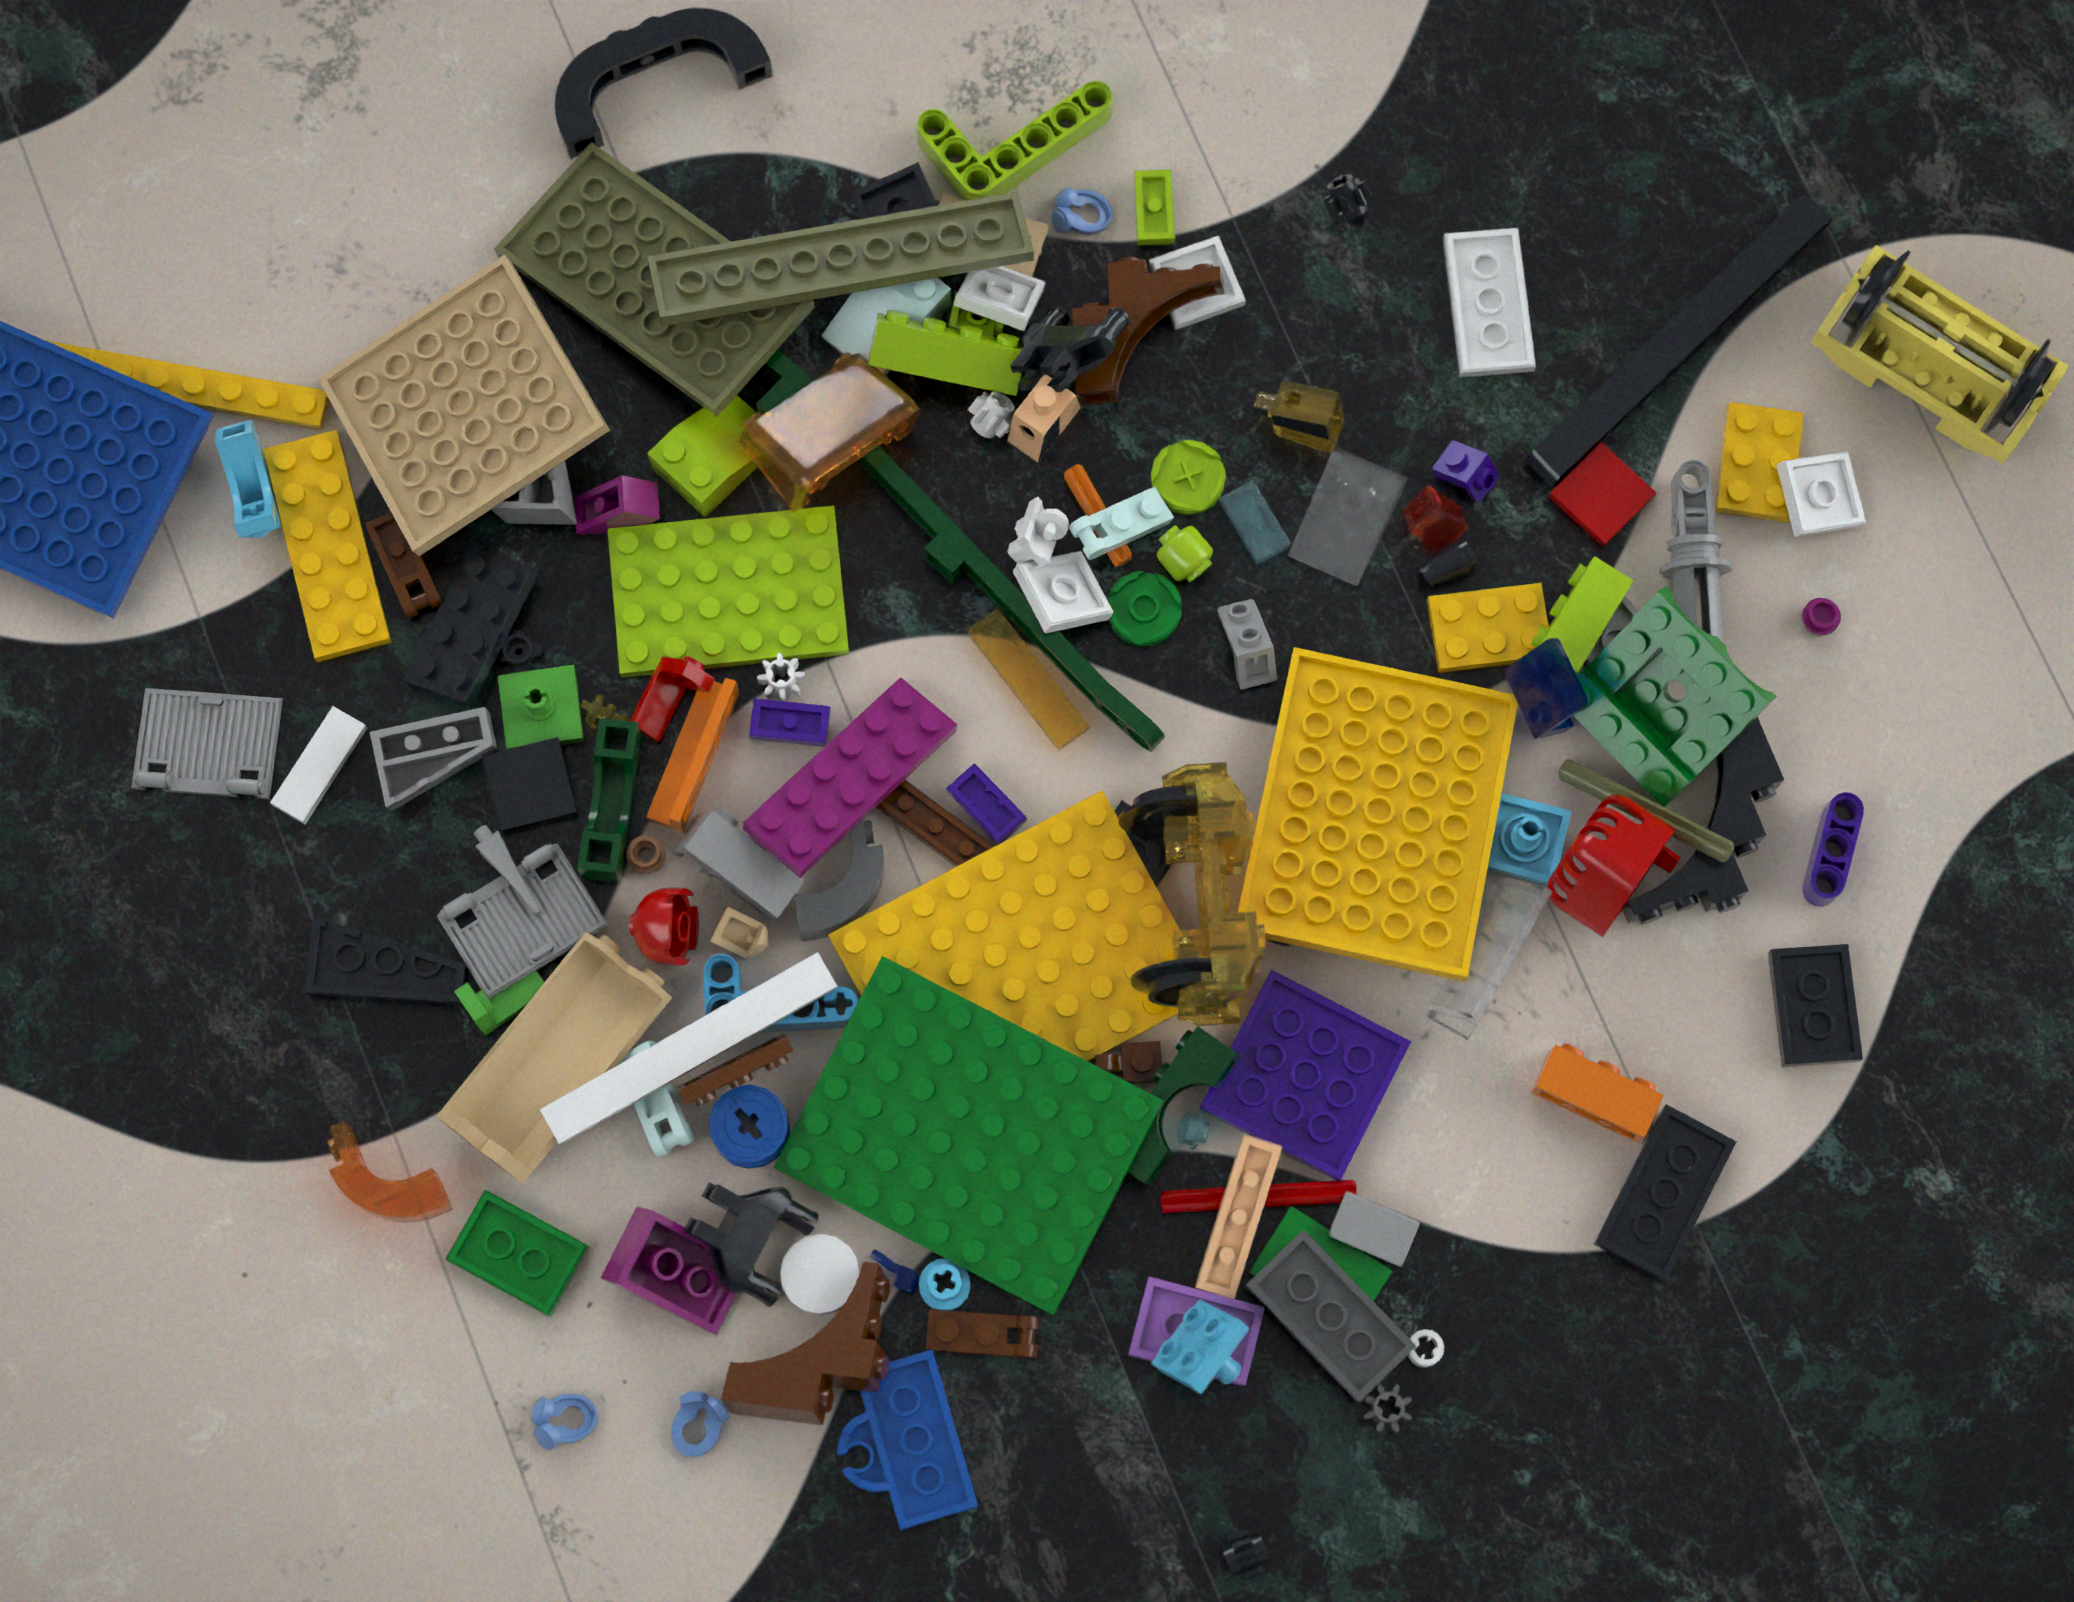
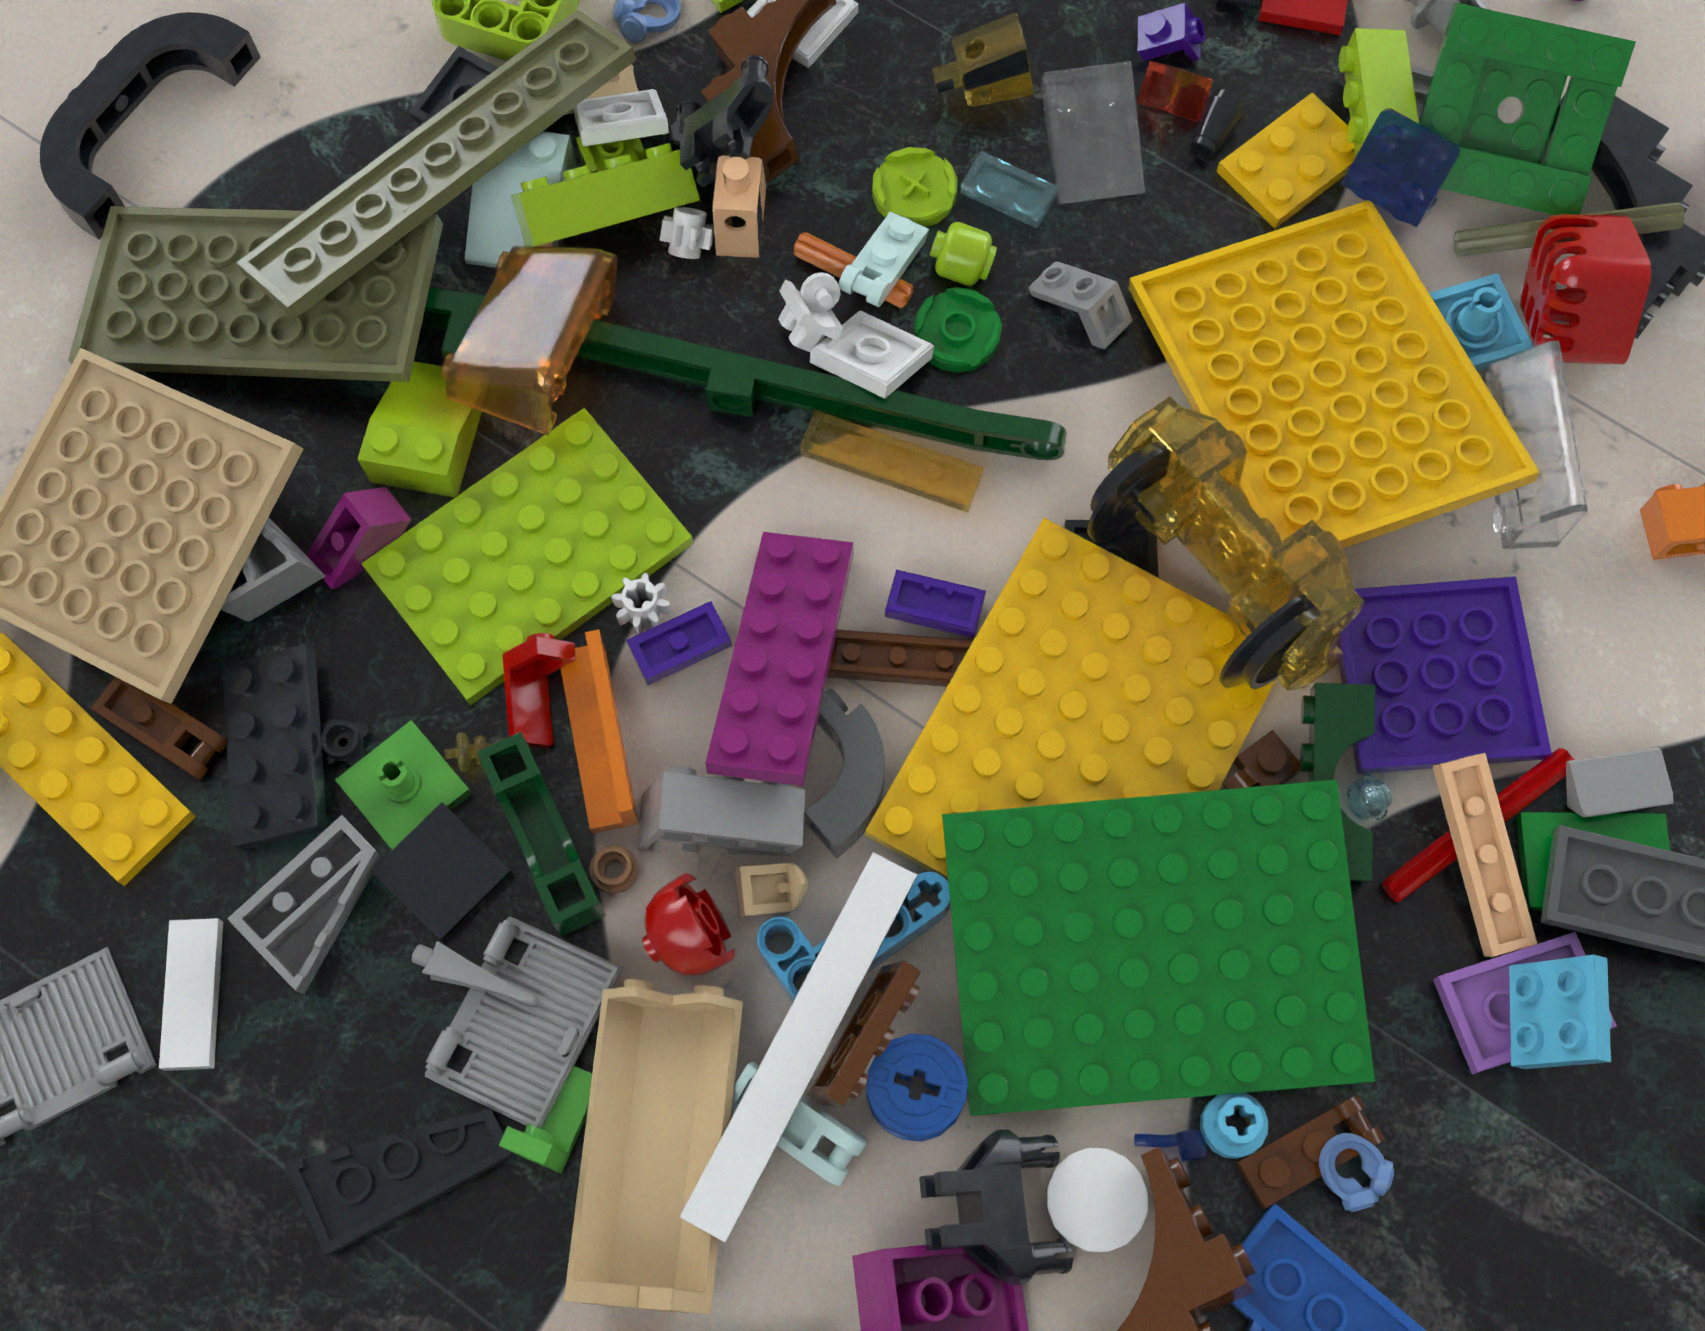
camera: 30 degrees left, 5 degrees down
none -> medium blue piece [1319,1133,1394,1212]

